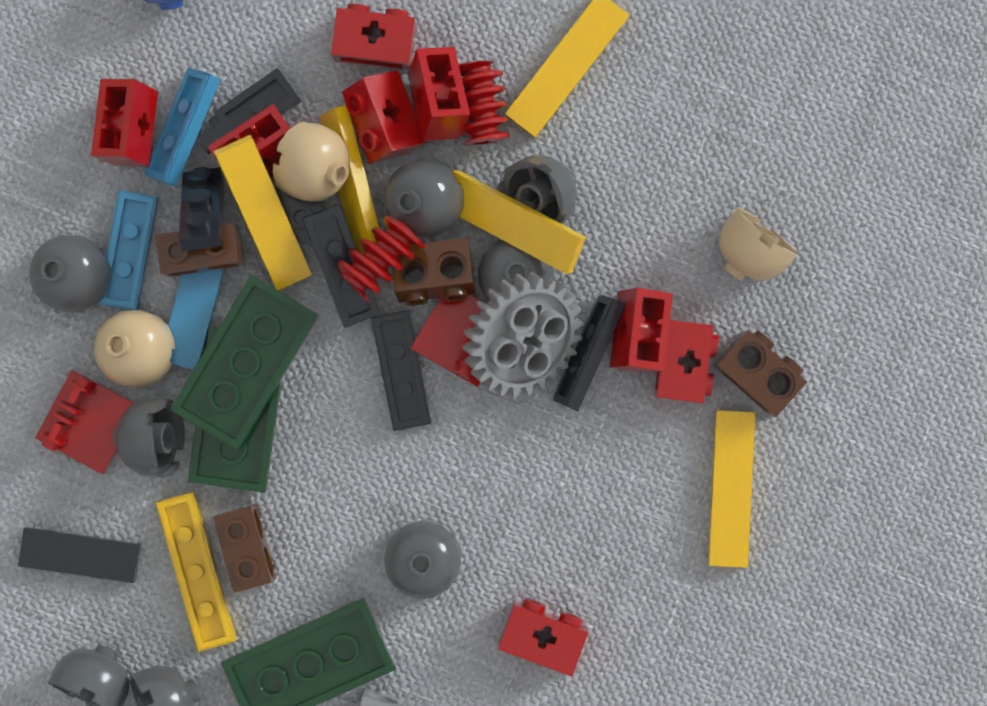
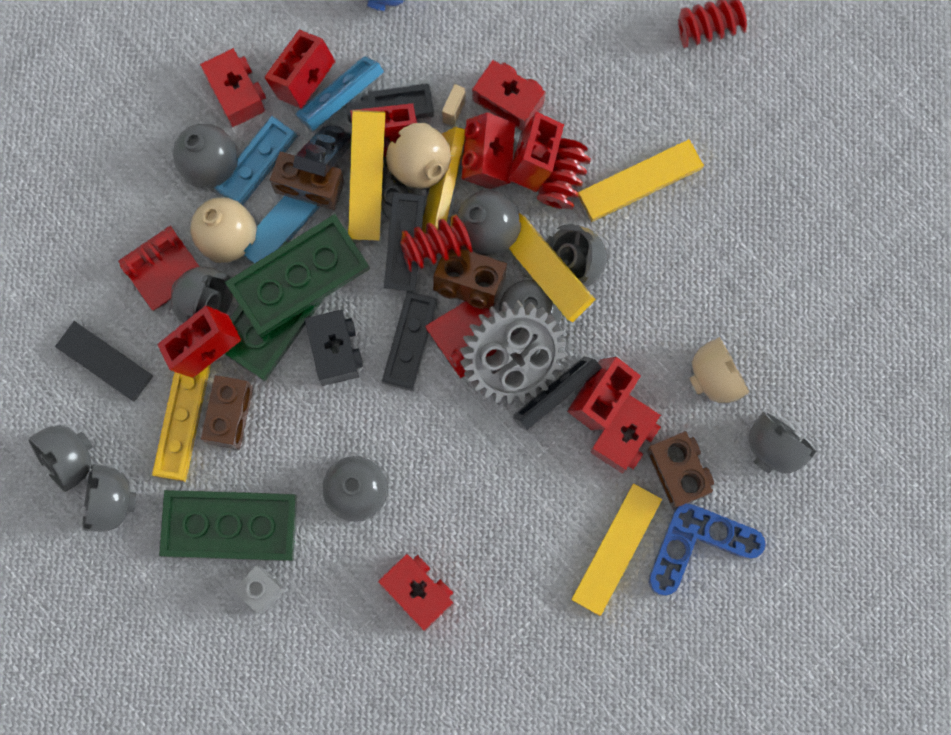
camera: 25 degrees right, 10 degrees down
none -> red brick [157,305,241,378]
none -> red brick [200,48,267,128]
none -> black brick [304,309,363,386]
none -> tan tile [442,84,466,127]
none -> blue beam [648,504,766,596]
none -> dark grey cylinder [748,411,817,474]

